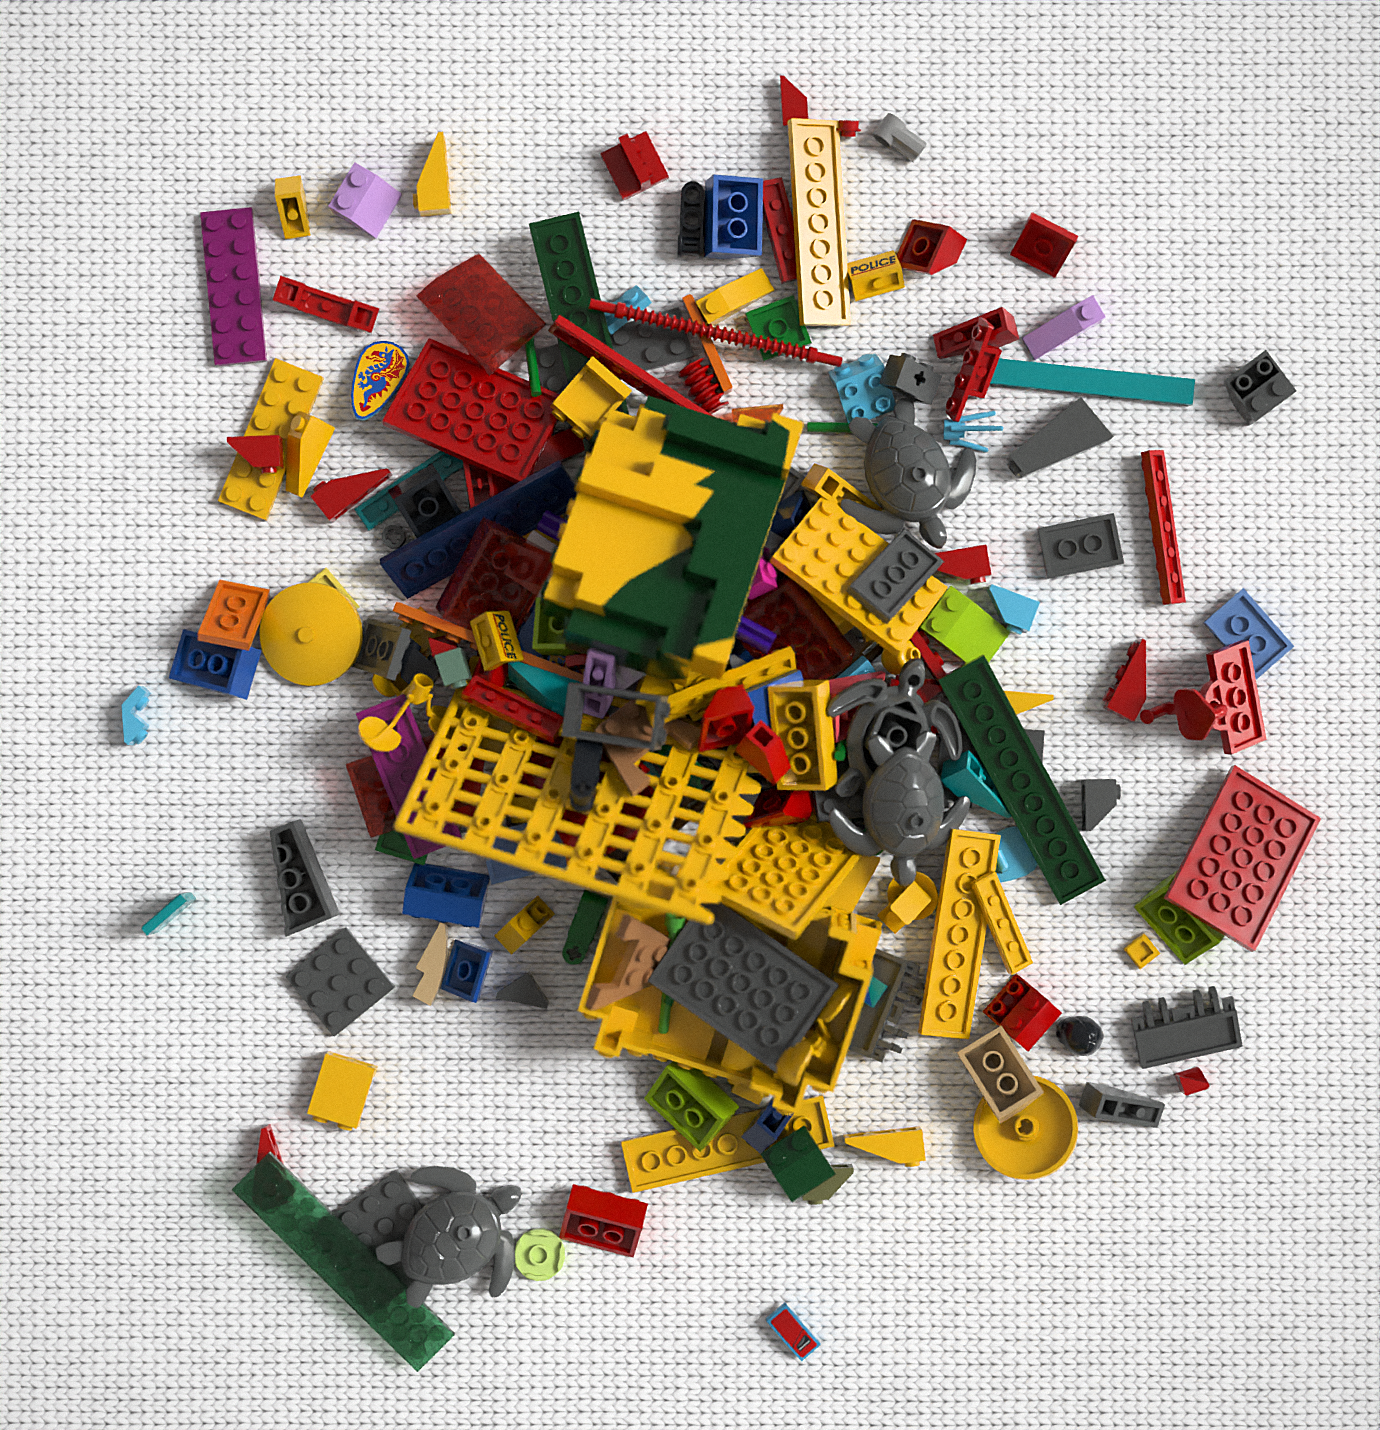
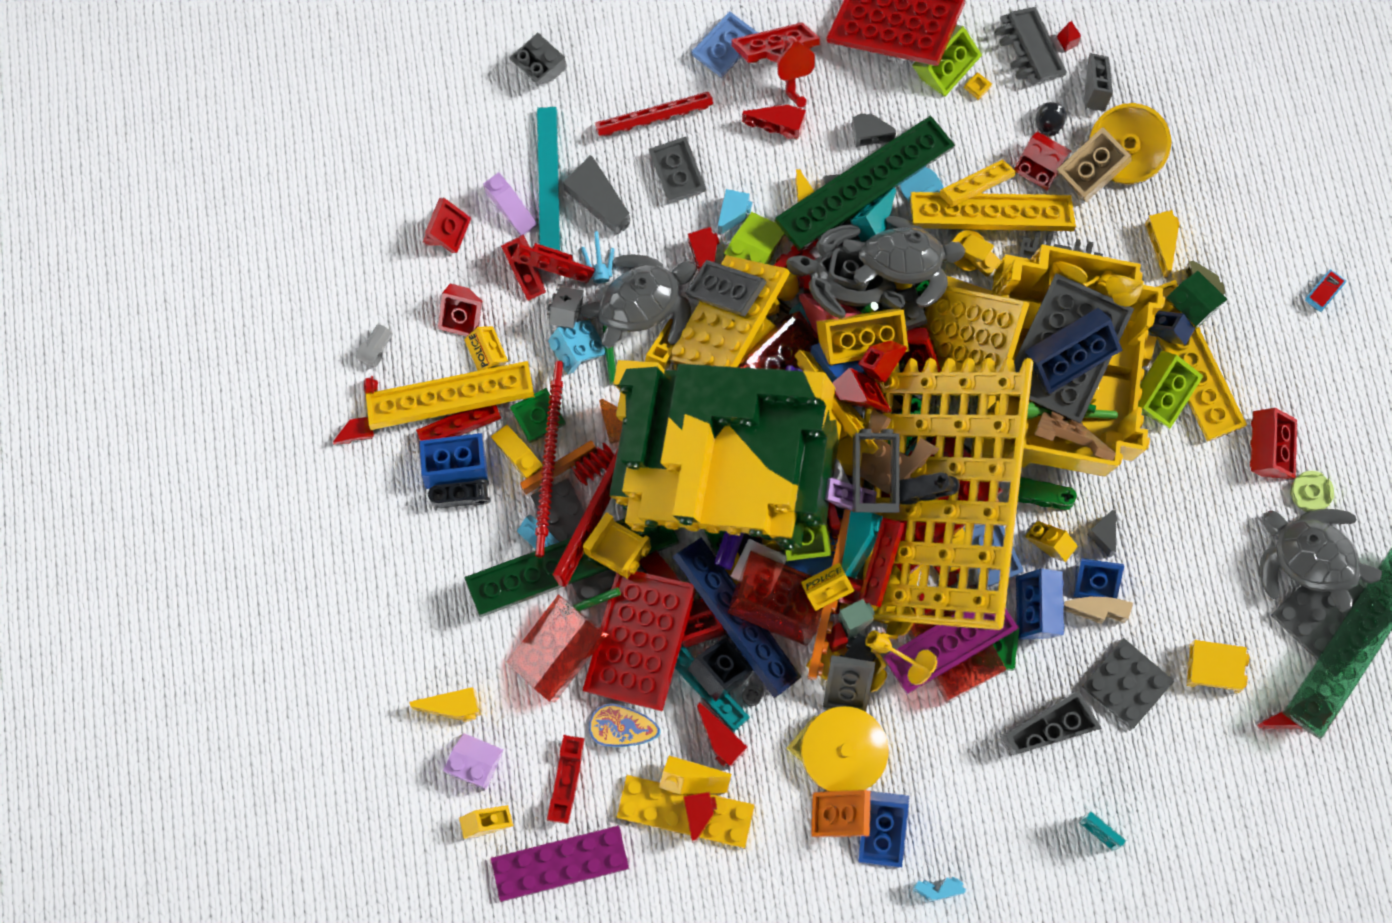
camera: 90 degrees left, 15 degrees down
red bracket [600,131,669,201] -> none
none -> dark blue slope [1025,308,1122,394]

